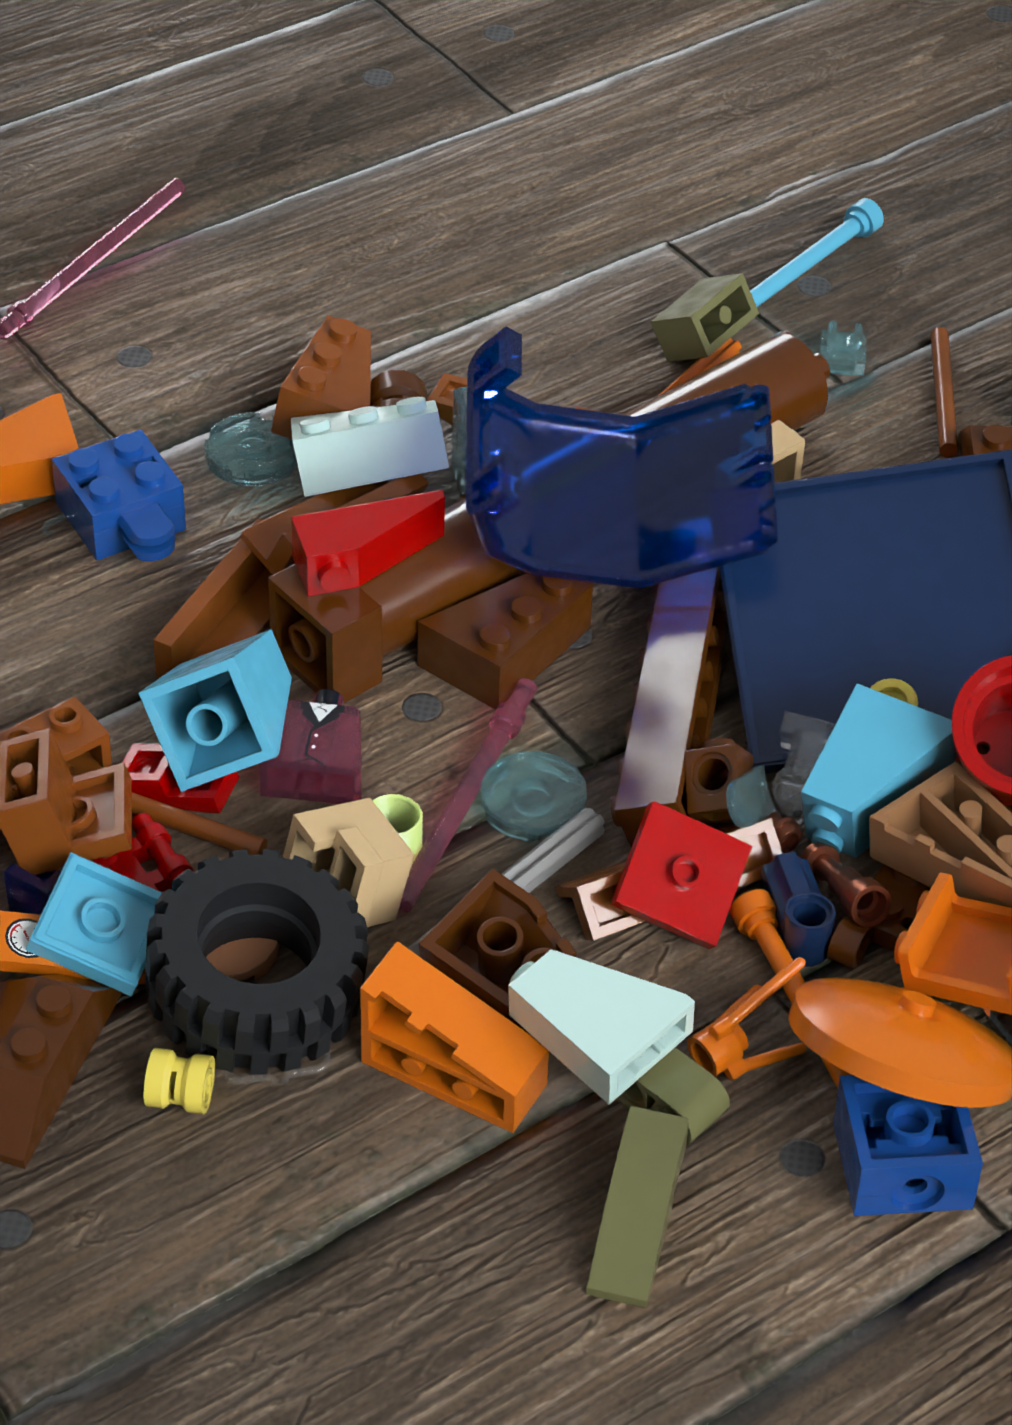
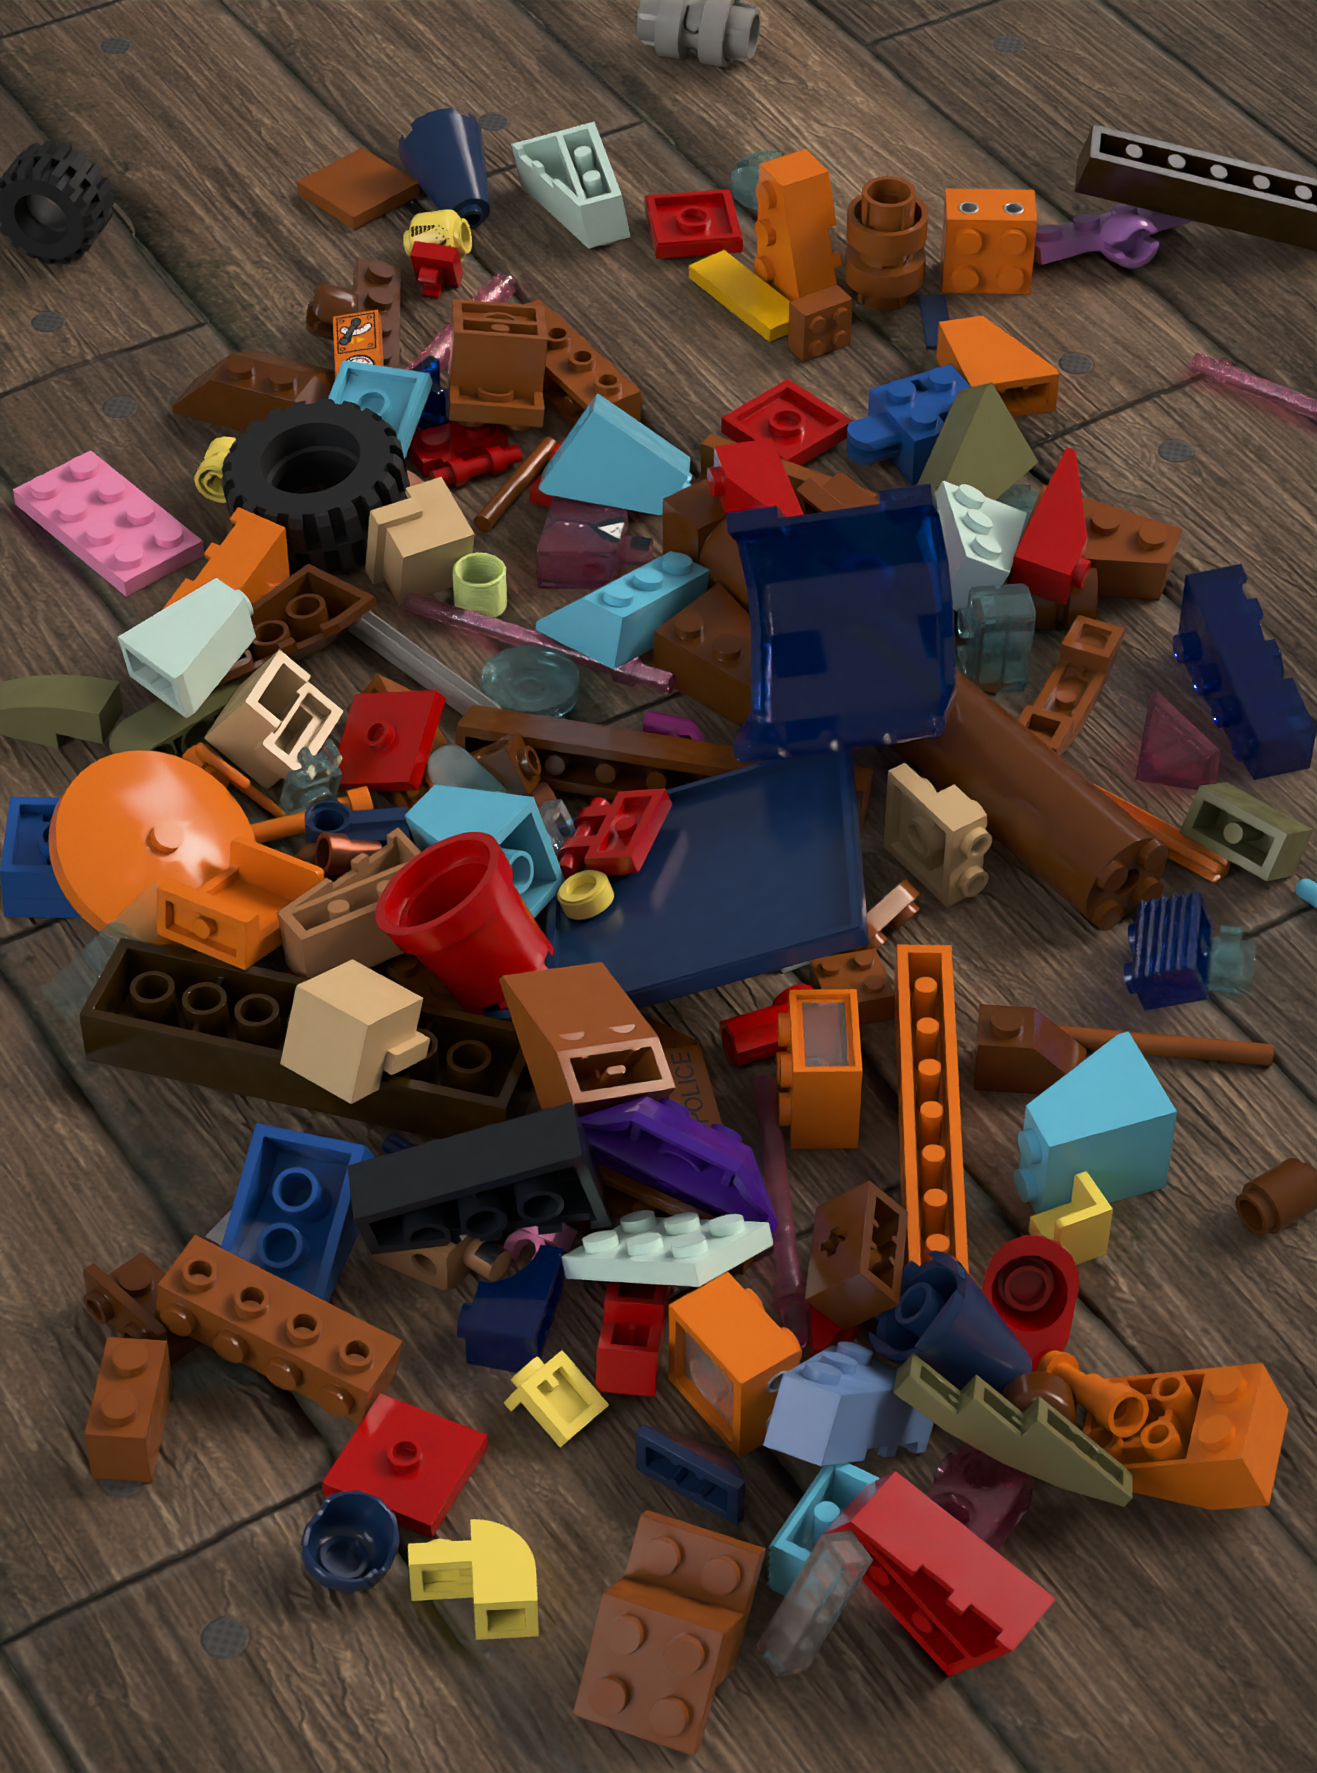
camera: 95 degrees right, 0 degrees up
none -> bright pink plate [13,450,204,597]
none -> tan plate [204,650,344,790]
none -> clear light blue plate [279,739,343,816]
none -> medium azure slope [535,551,710,670]
none -> red plate [558,788,672,880]
none -> magenta arm [643,711,706,742]
none -> red plate [721,379,853,466]
none -> olive slope [915,382,1038,512]
none -> red slope [1010,447,1091,605]
none -> clear blue brick [1124,890,1215,1011]
none -> clear pink slope [1135,692,1221,790]
none -> clear blue wedge [1172,564,1317,780]

